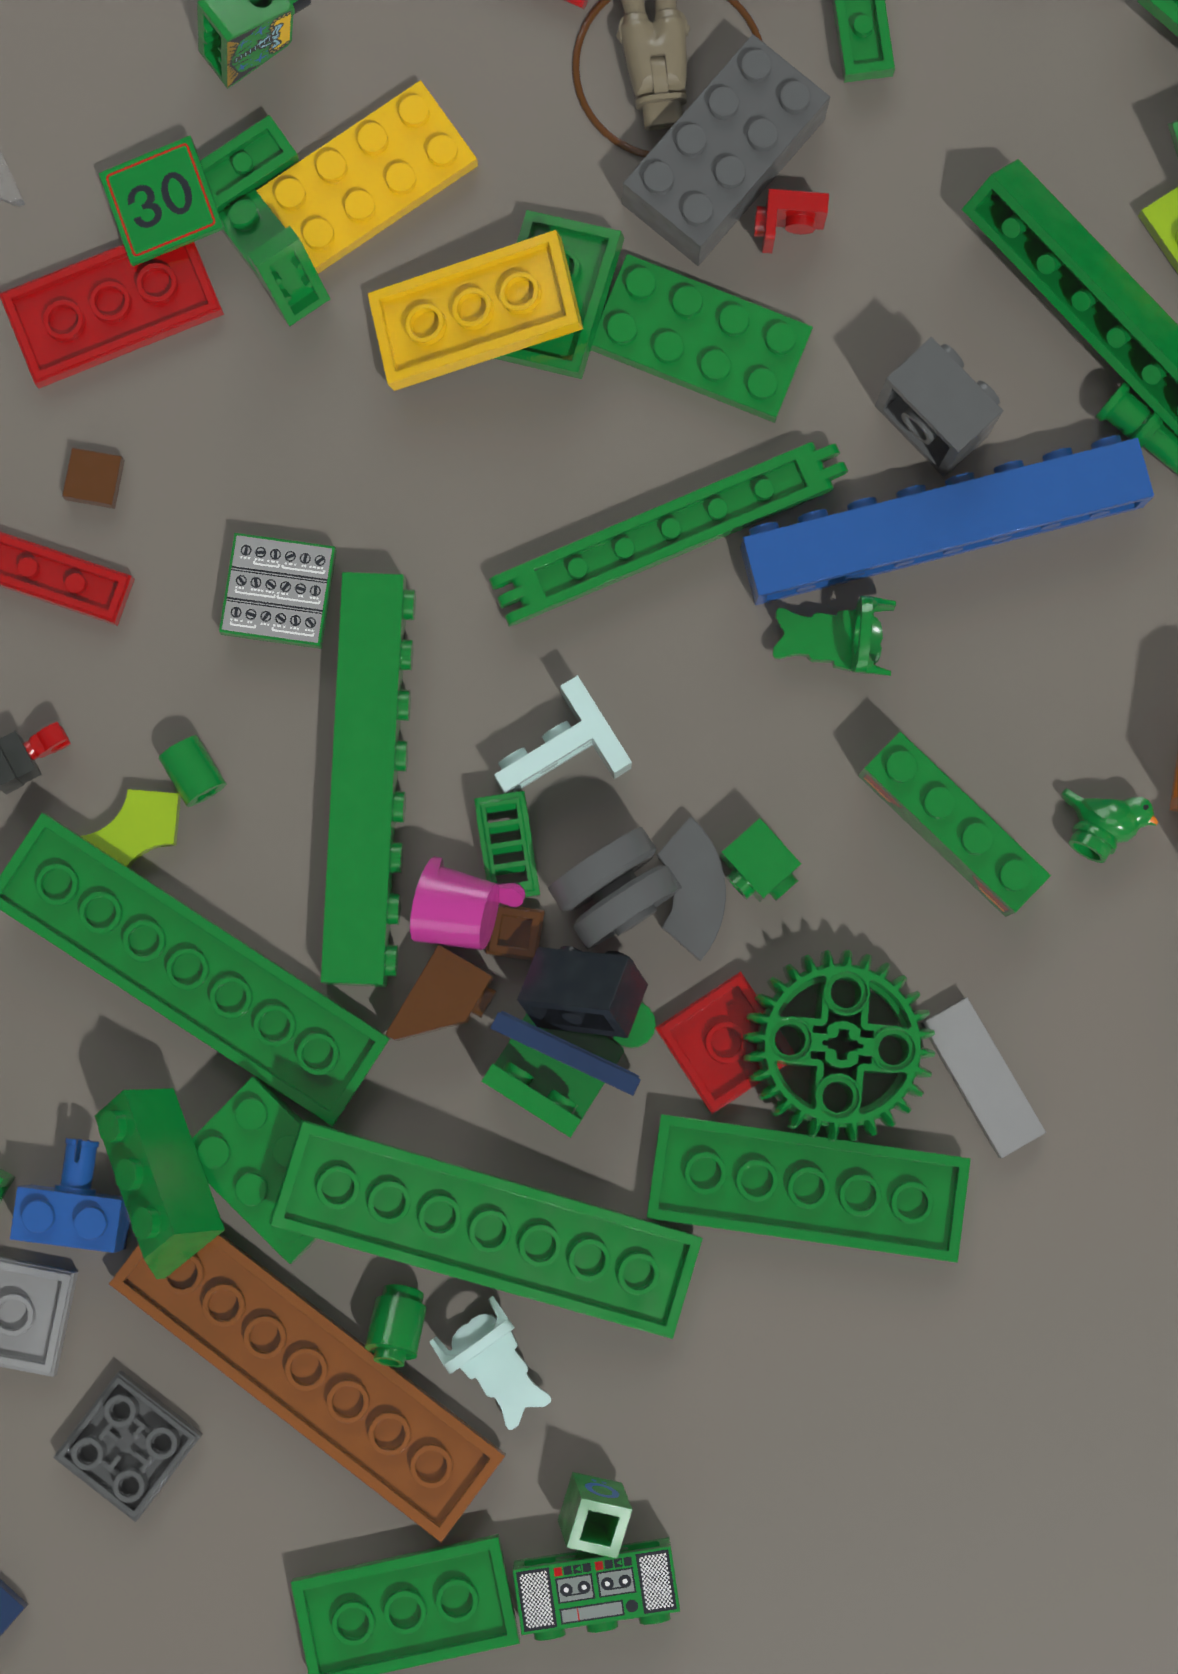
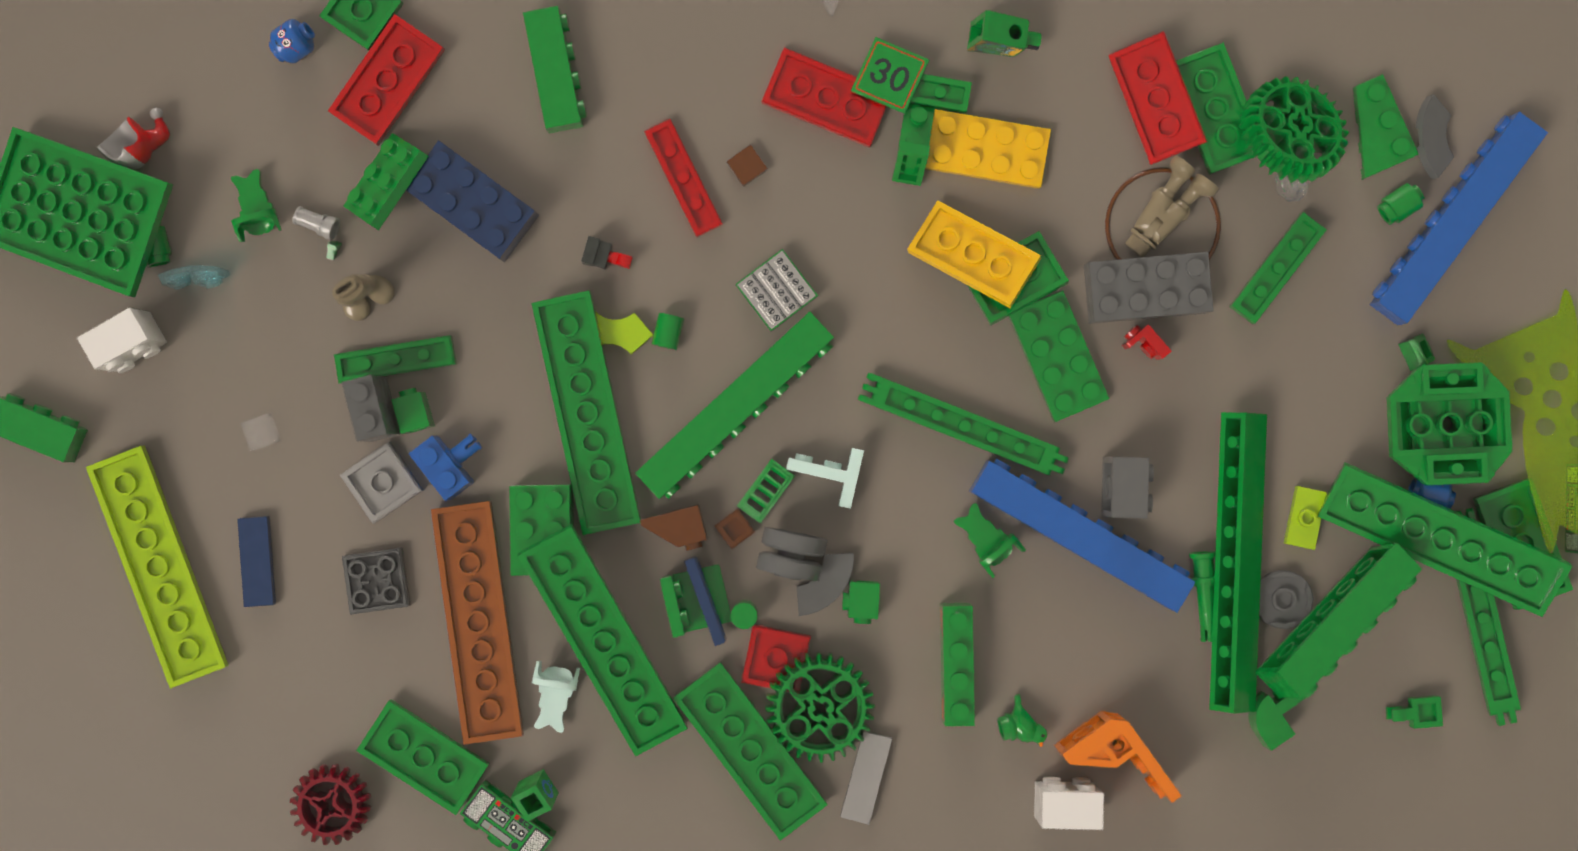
camera: 40 degrees right, 5 degrees up
green slope [95,1088,225,1279] -> none
green brick [365,1284,427,1367] -> none
dark pink hat [410,856,526,950] -> none
black brick [517,946,648,1038] -> none

